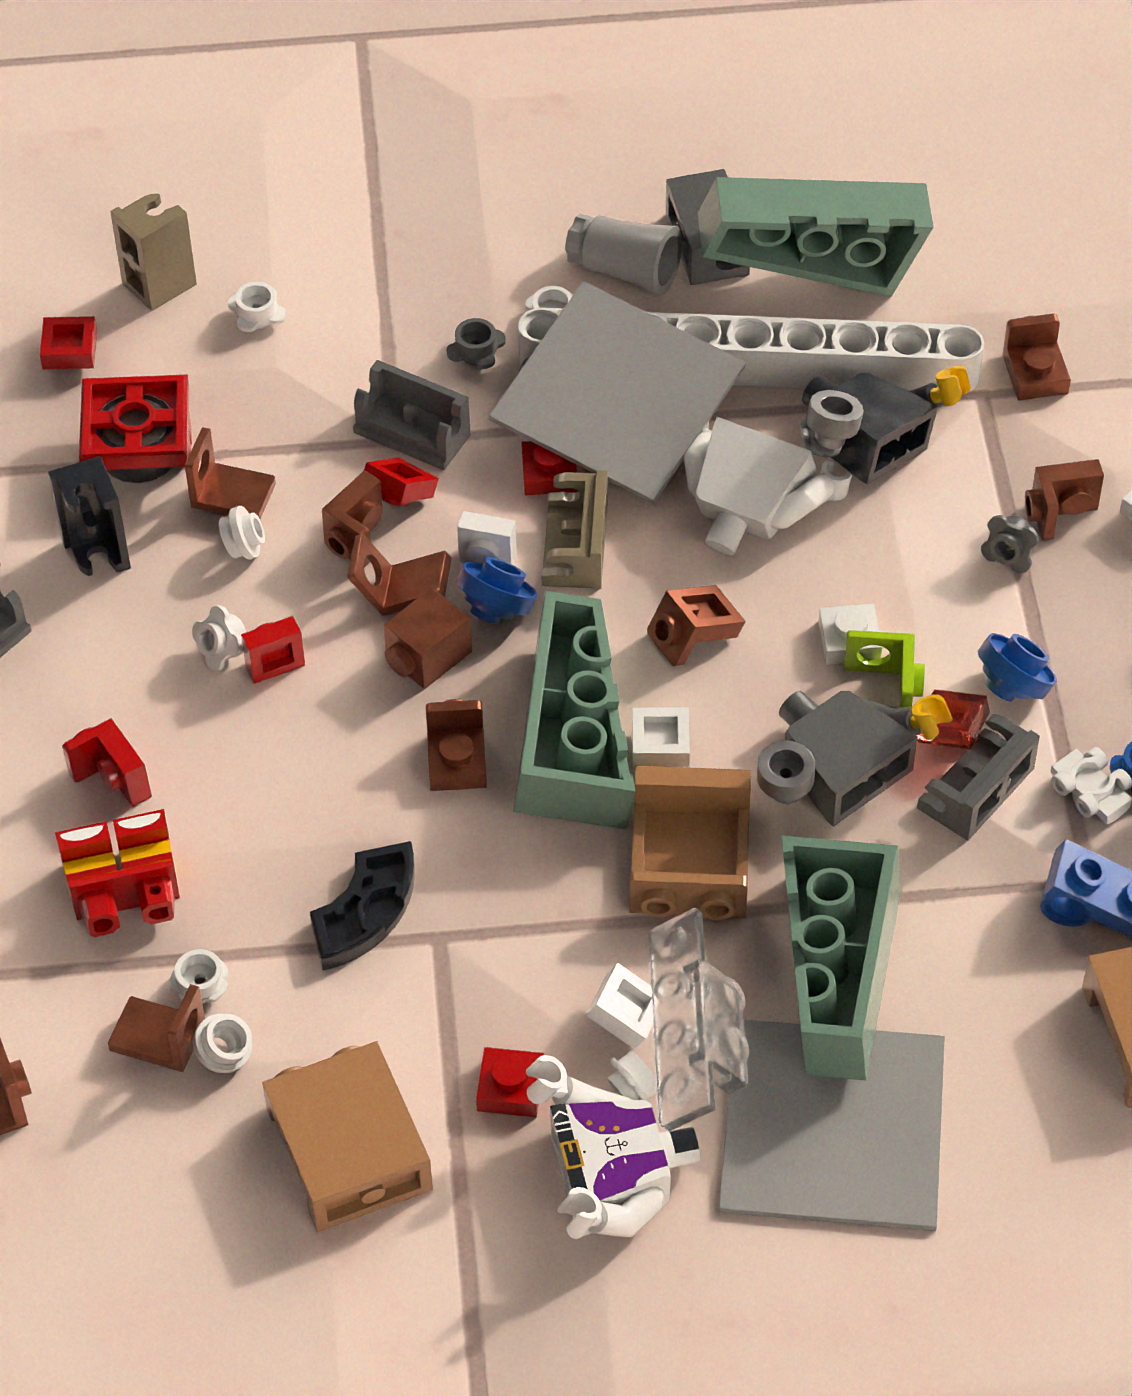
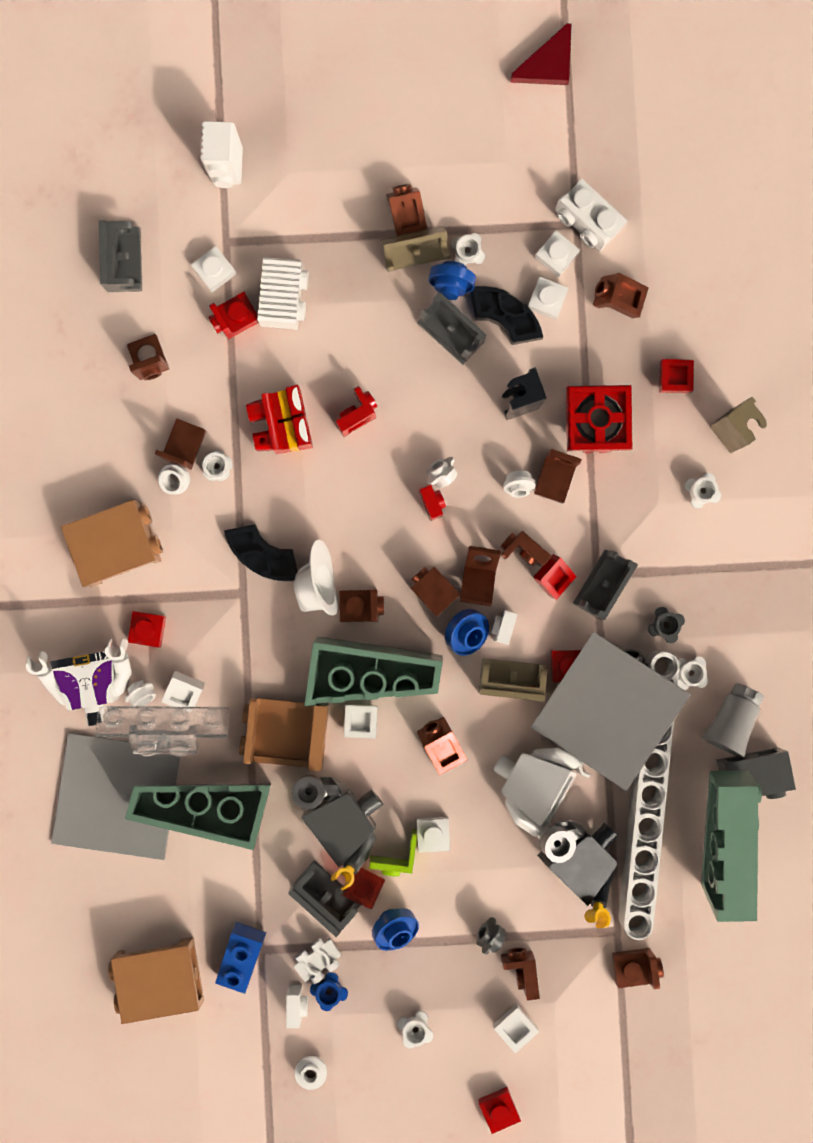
camera: 85 degrees right, 35 degrees up
none -> white piece [294,540,338,616]

